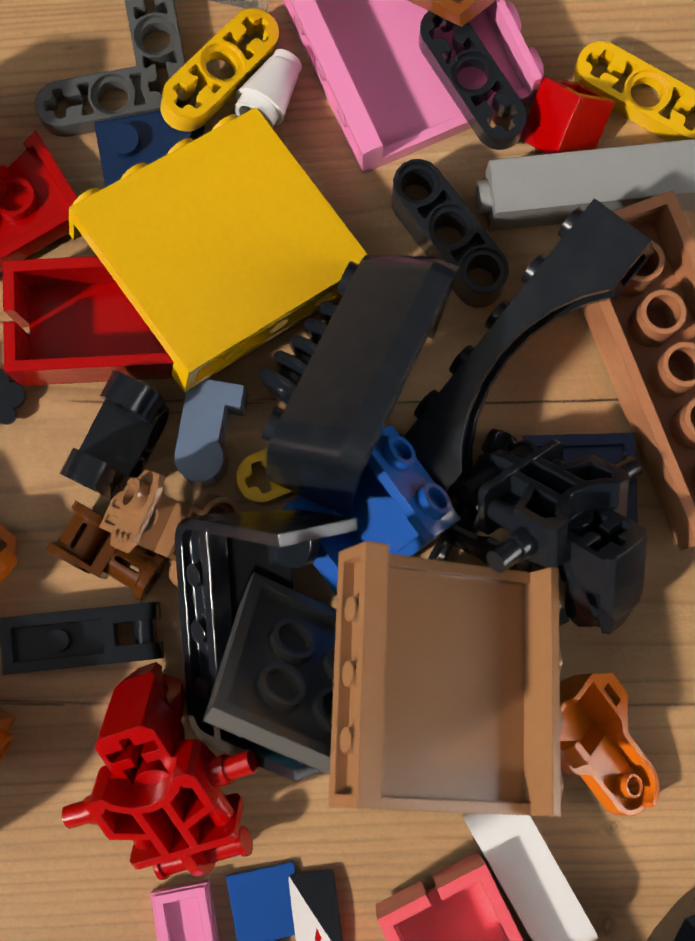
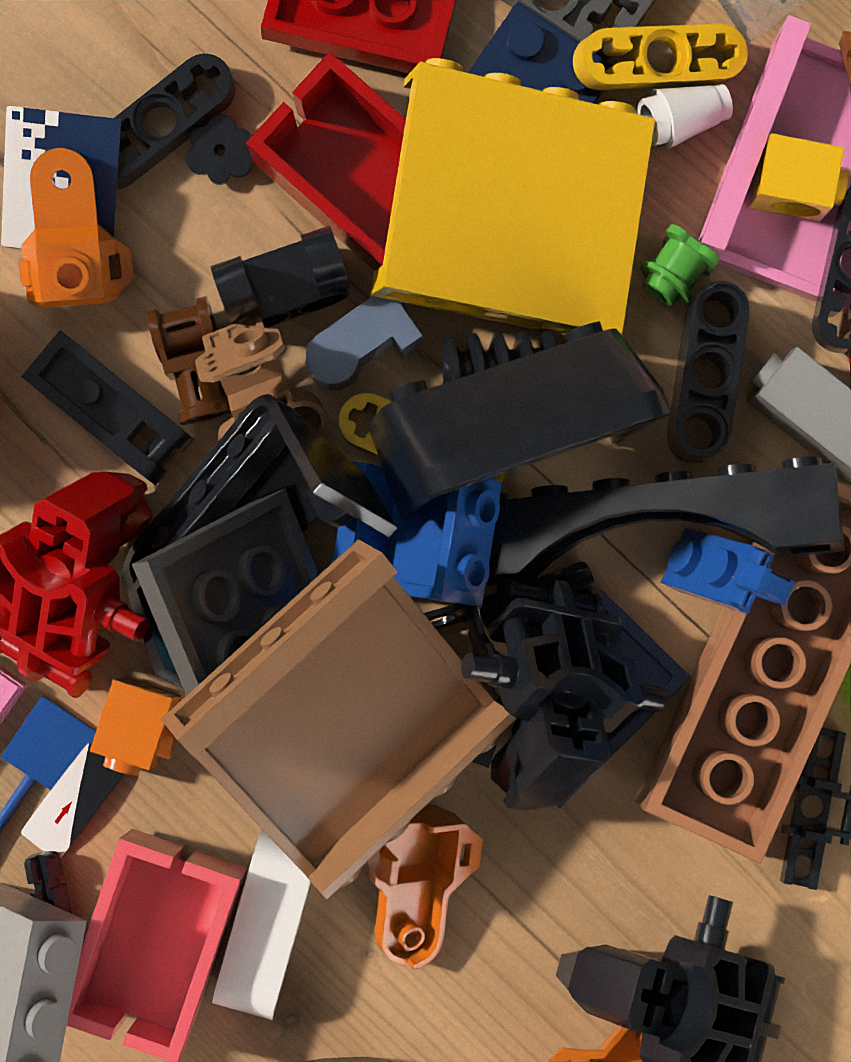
camera: 45 degrees right, 5 degrees up
none -> orange brick [90,677,181,776]
none -> bright green brick [640,224,720,306]
none -> blue hinge [660,528,795,614]
none -> yellow brick [748,133,849,222]

